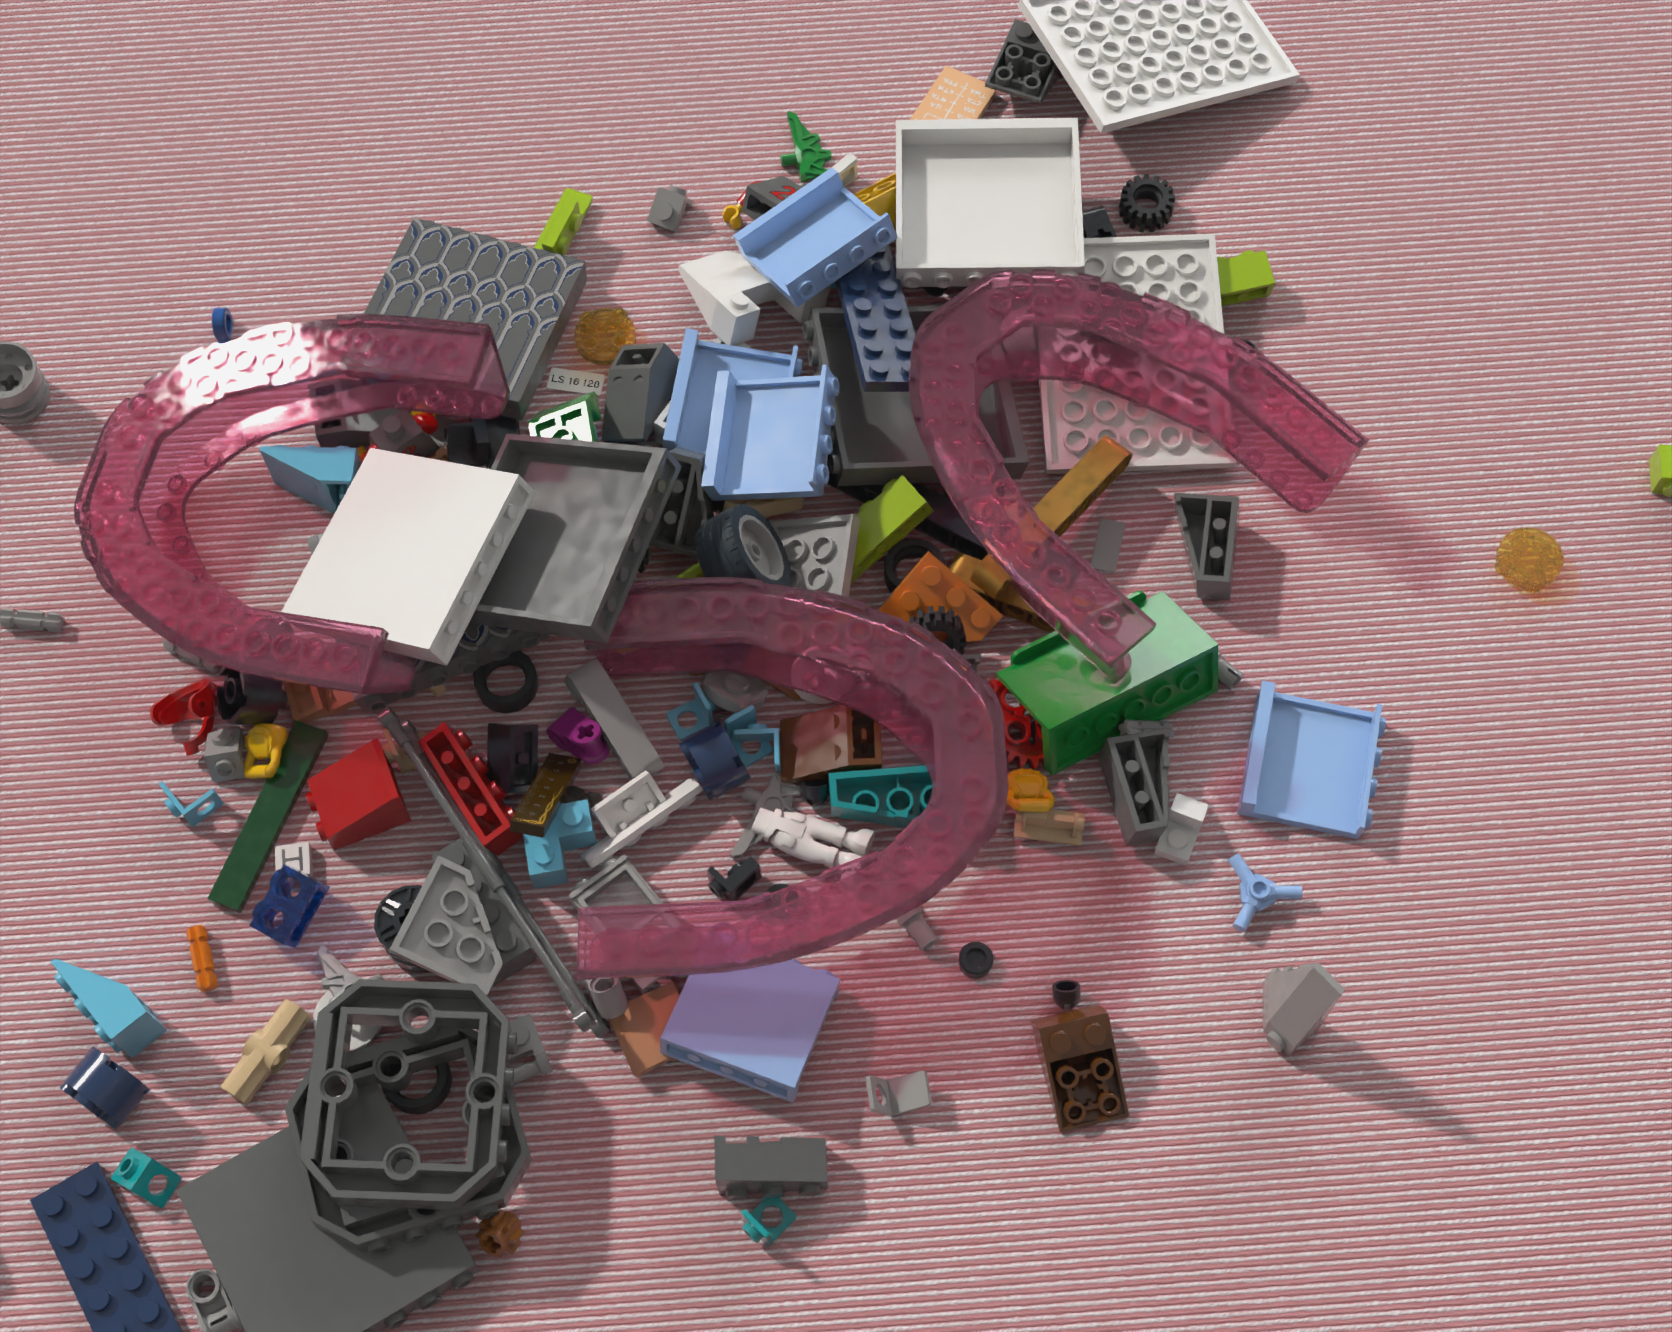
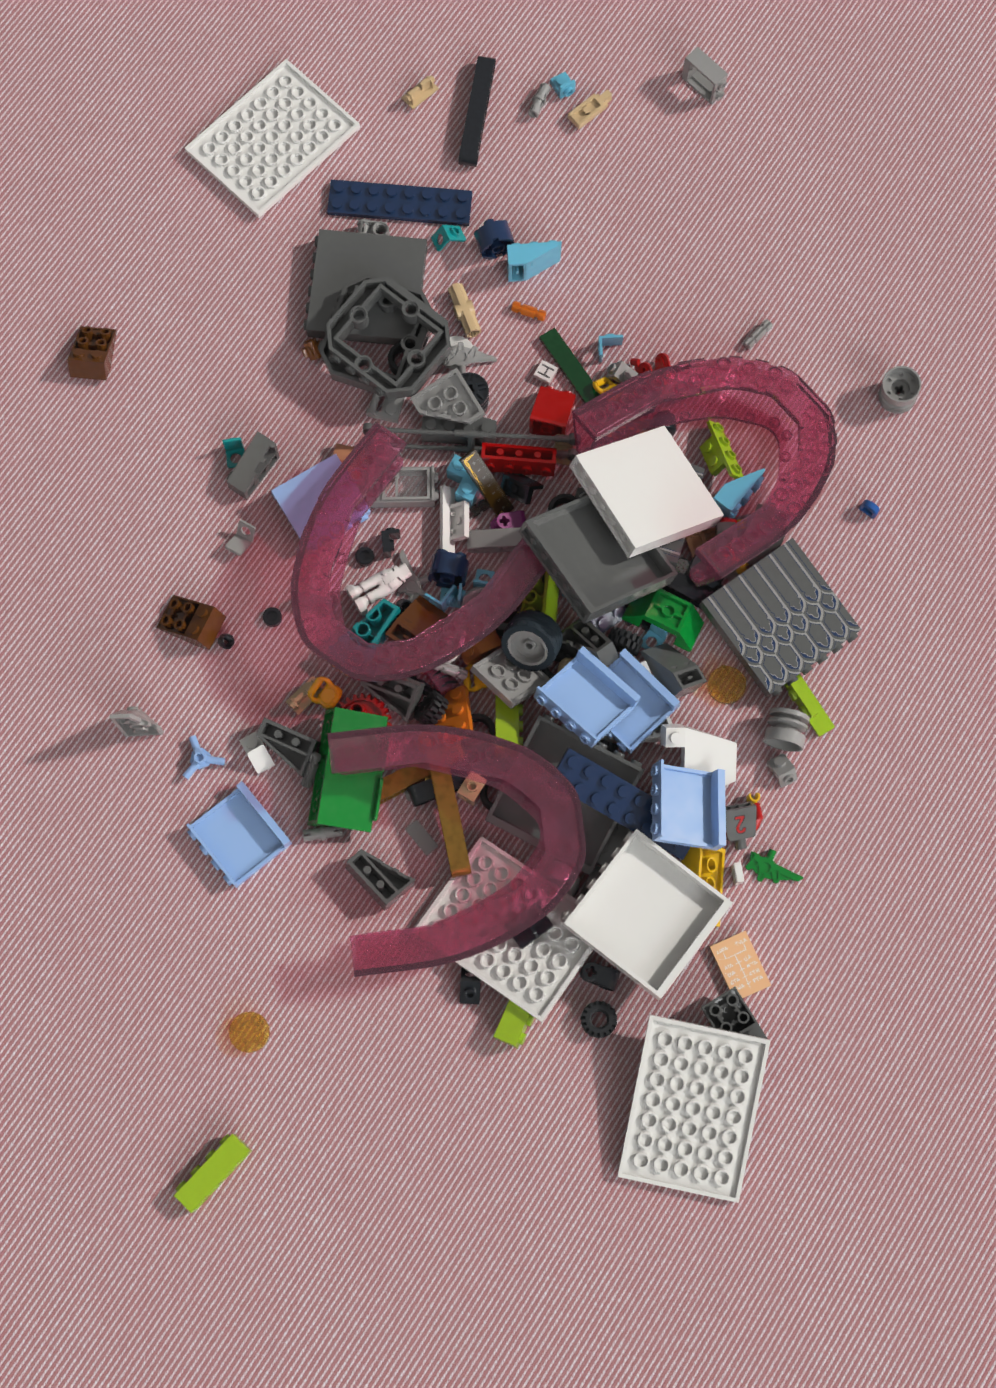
camera: 125 degrees right, 10 degrees up
clear blue brick [249,864,330,948] -> none
white sticker [547,368,605,396] -> none
none -> lime bracket [699,420,743,479]
none -> light grey wheel [763,707,810,752]

